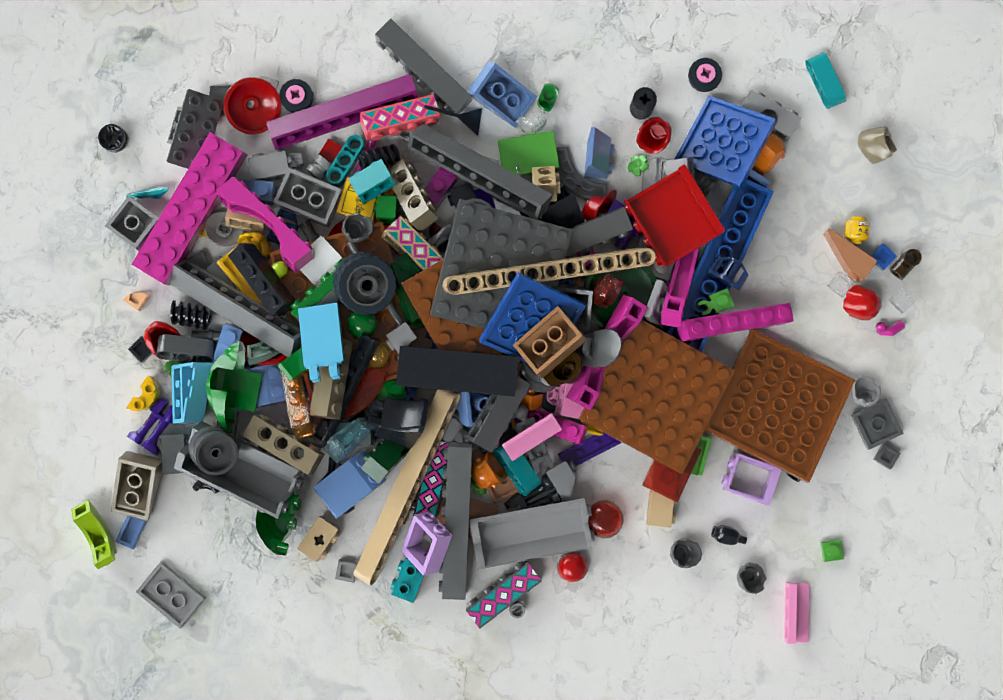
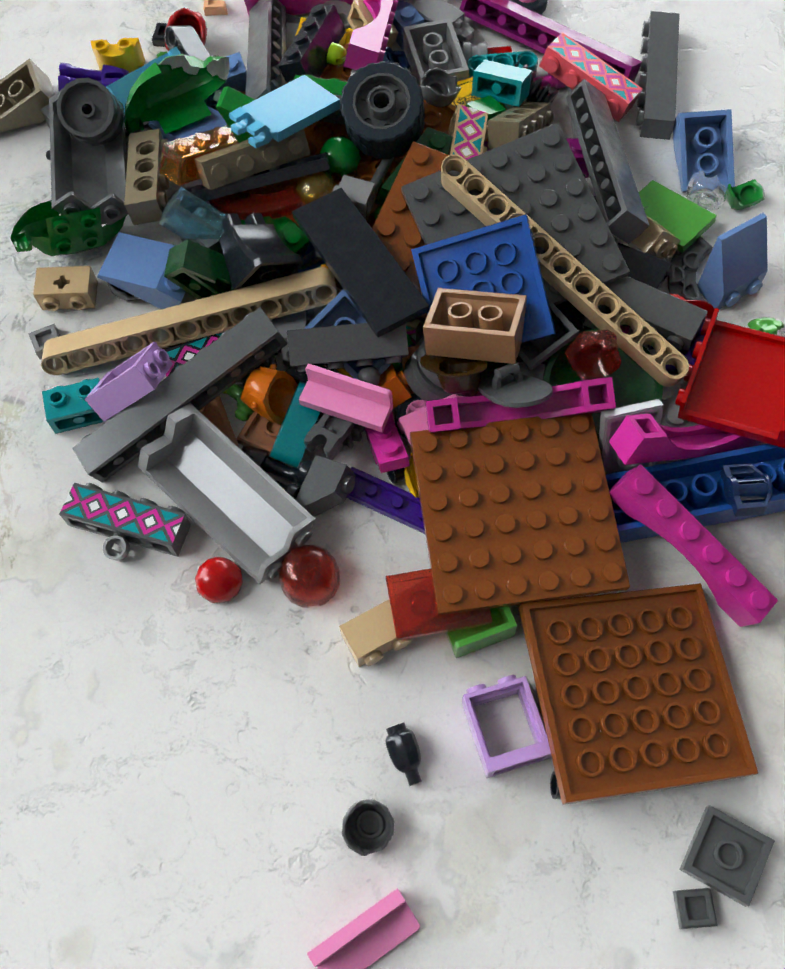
camera: 60 degrees right, 20 degrees down
black piece [170,300,213,330] -> none
black piece [424,105,482,136] -> none
dark grey hair [670,539,702,569] -> none
bright green plate [697,288,735,316] -> none
bright green plate [820,540,844,562] -> none
light grey hair [851,376,881,407] -> none

